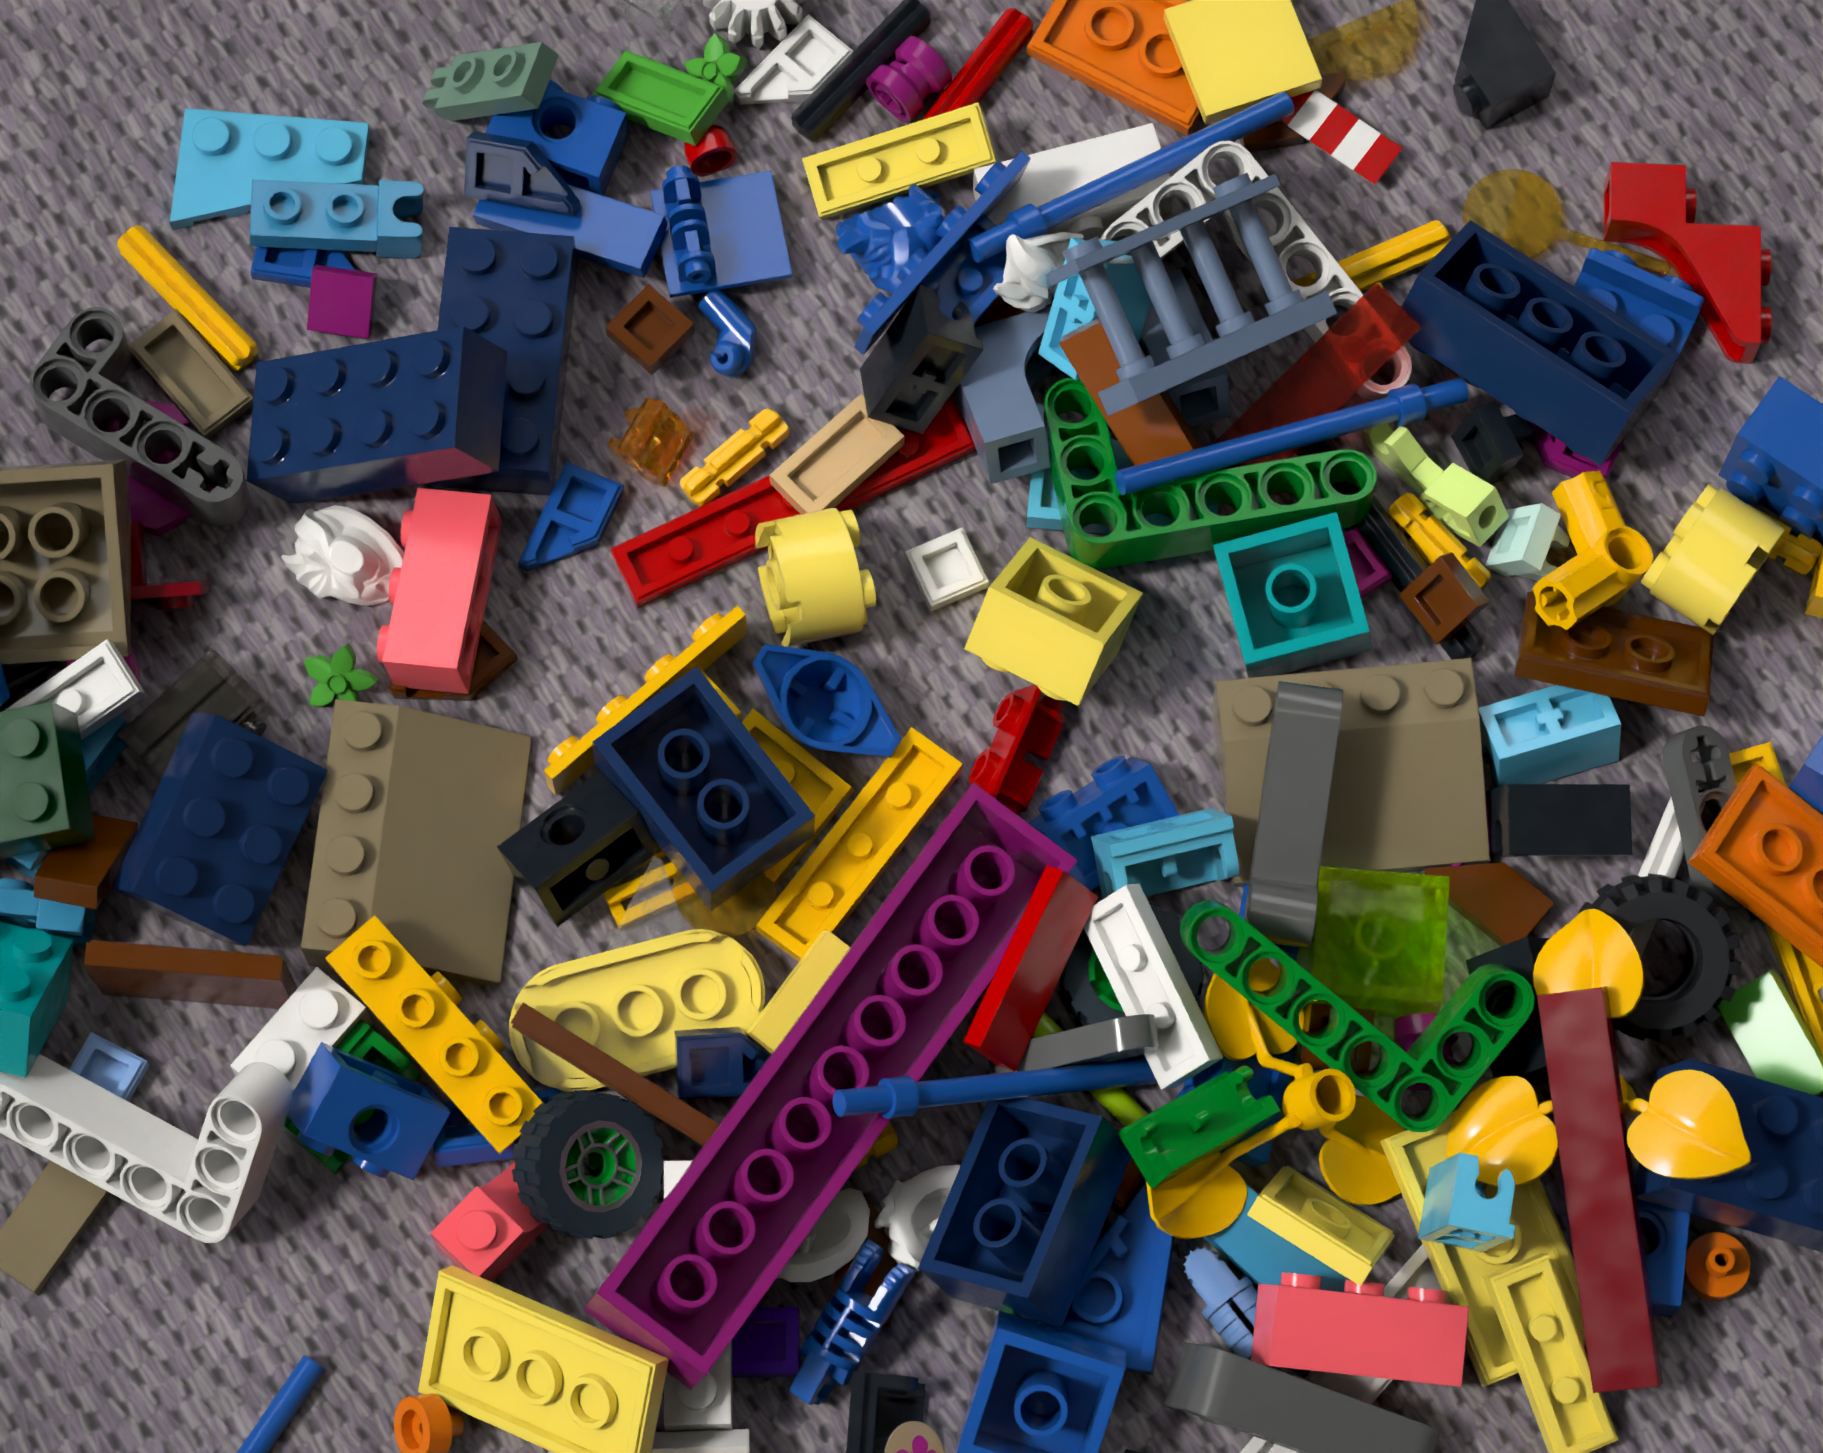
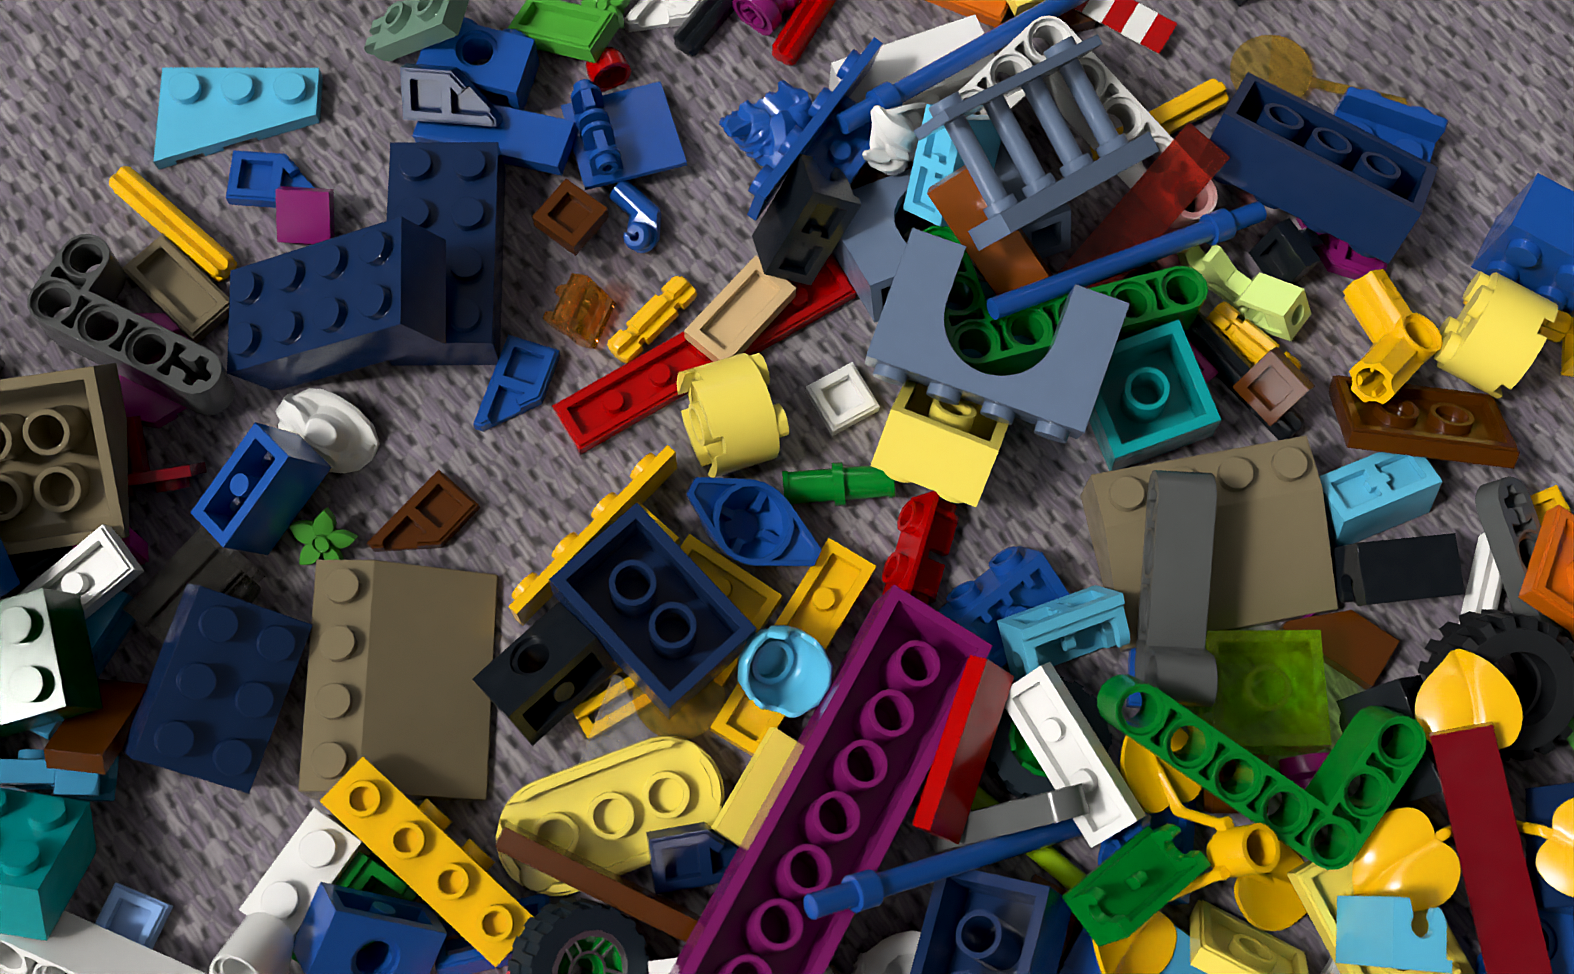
camera: 10 degrees left, 0 degrees up
reddish brown tile [84,940,297,1009] -> none
dark azure plate [250,179,424,259] -> none
coral brick [377,488,503,694] -> none
light yellow tile [802,102,997,219] -> none
light aqua tile [1485,503,1570,581] -> none
red arch [1603,162,1772,364] -> none
none -> blue brick [190,422,332,555]
none -> medium azure hair [738,625,833,718]
none -> green pin [782,462,895,506]
none -> sand blue arch [865,228,1130,443]

